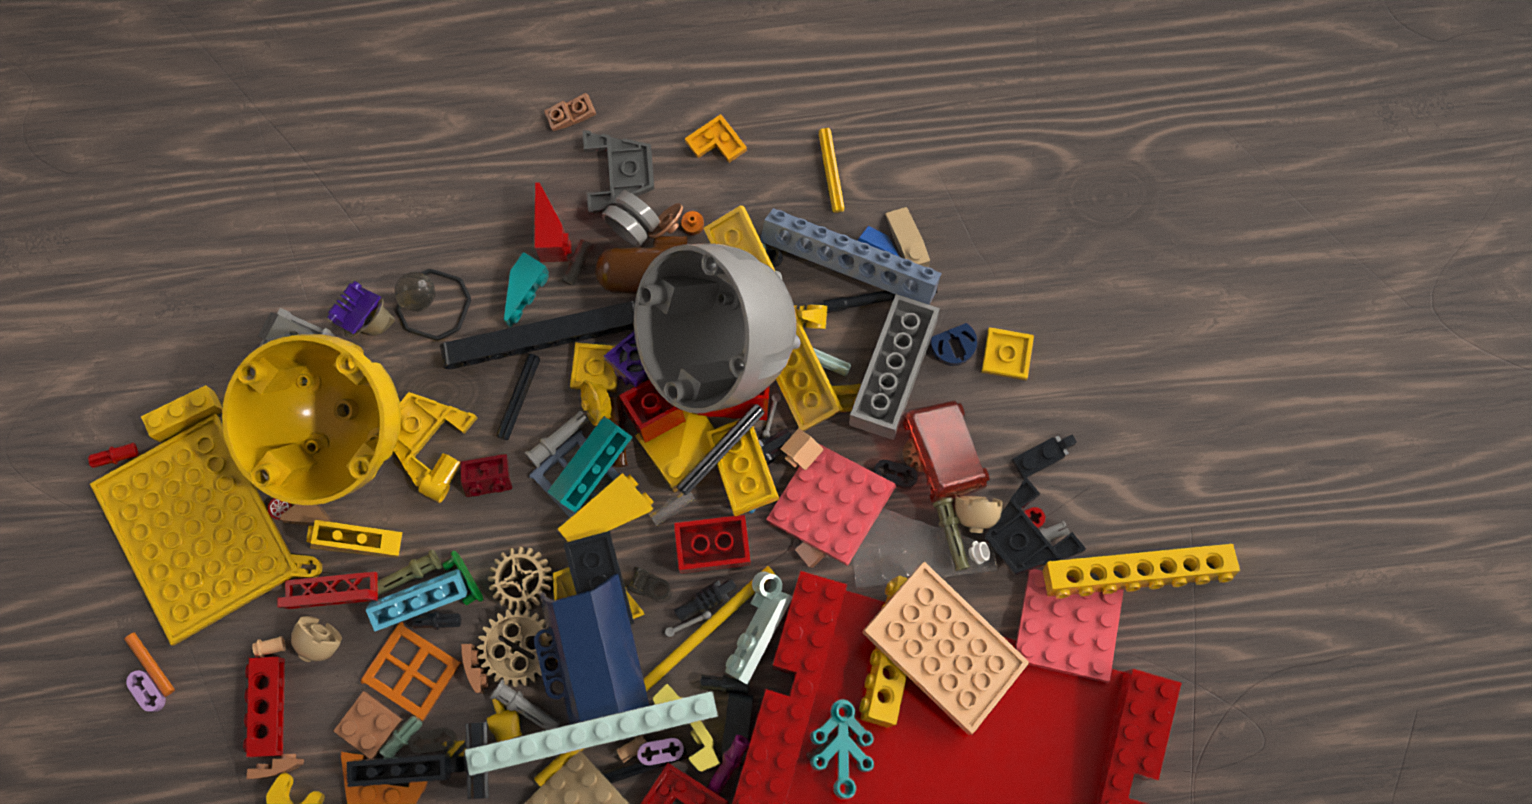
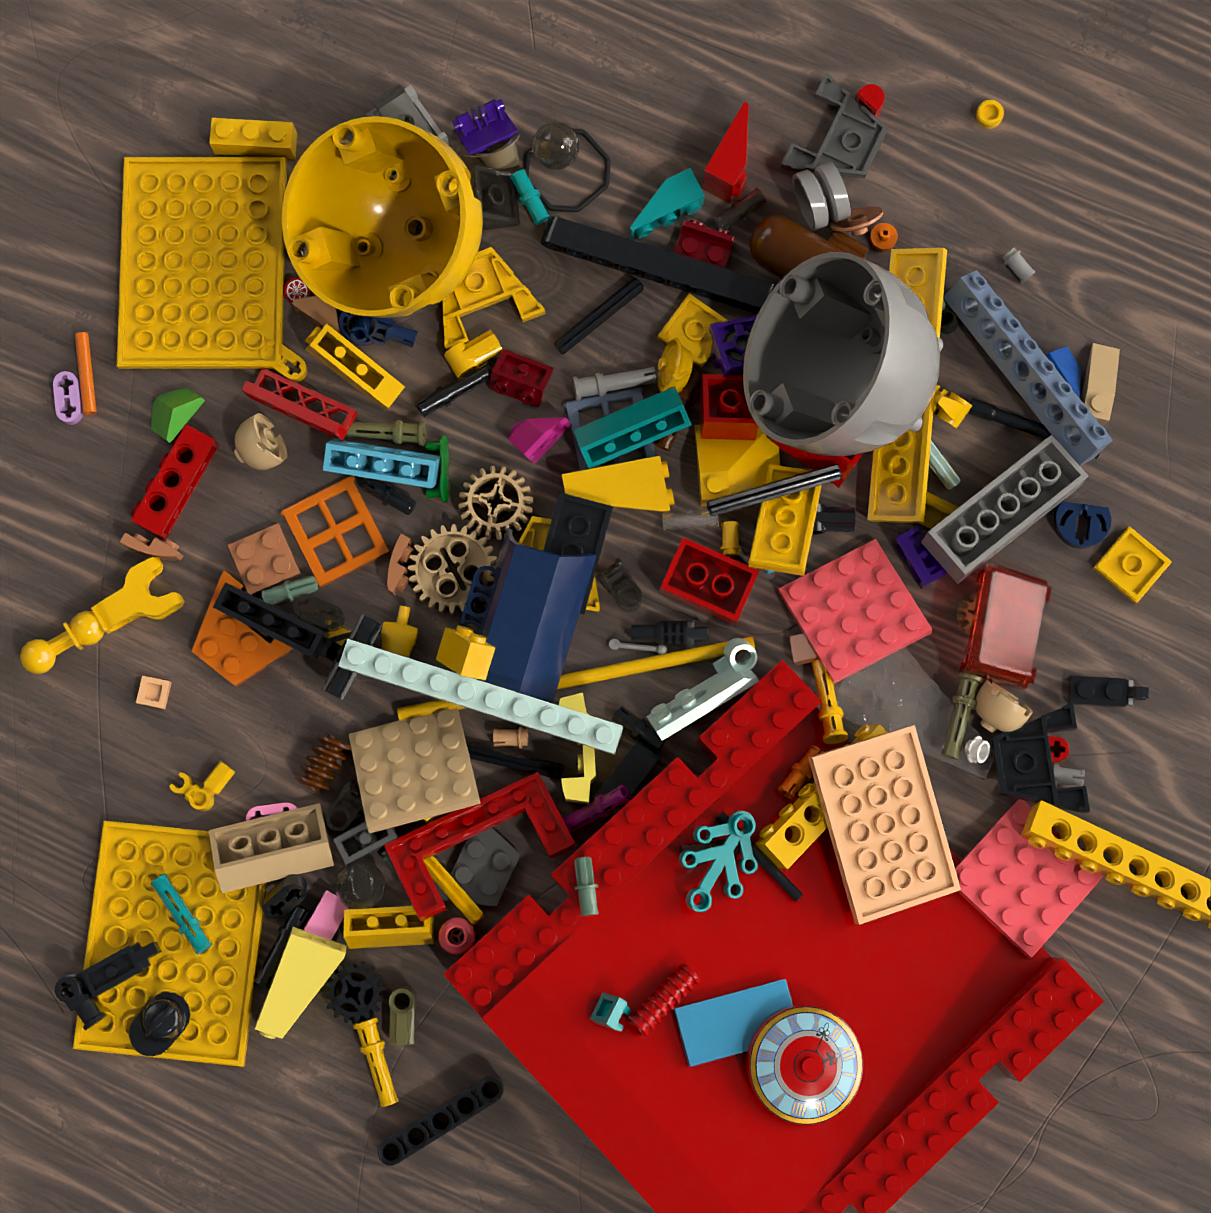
camera: 30 degrees right, 5 degrees up
red axle [88,442,139,468] -> none
light nougat pin [252,636,286,658] -> none
light grey pin [489,679,561,731] -> none
nougat slope [544,93,596,131] -> none
lavender beam [637,738,684,765] -> none
light orange plate [685,114,747,163] -> none
light grey hinge [761,393,781,439] -> none
light nougat brick [781,428,824,470] -> none
yellow axle [819,128,844,213] -> none
black beam [874,460,918,489] -> none
none -> bright green slope [151,387,205,443]
none -> dark blue pin [339,311,418,348]
none -> black pin [415,362,492,418]
none -> yellow brick [436,625,495,680]
none -> clear smoke slope [468,165,520,230]
none -> dark pink slope [508,417,572,465]
none -> teal pin [510,169,550,225]
none -> dark red bracket [673,220,735,269]
none -> black bar [716,811,803,902]
none -> yellow pin [720,521,742,557]
none -> orange pin [778,745,824,800]
none -> yellow pin [812,659,848,744]
none -> red brick [855,84,885,117]
none -> dark purple hinge [892,525,948,589]
none -> yellow tile [976,100,1004,129]
none -> light grey pin [1002,247,1036,283]

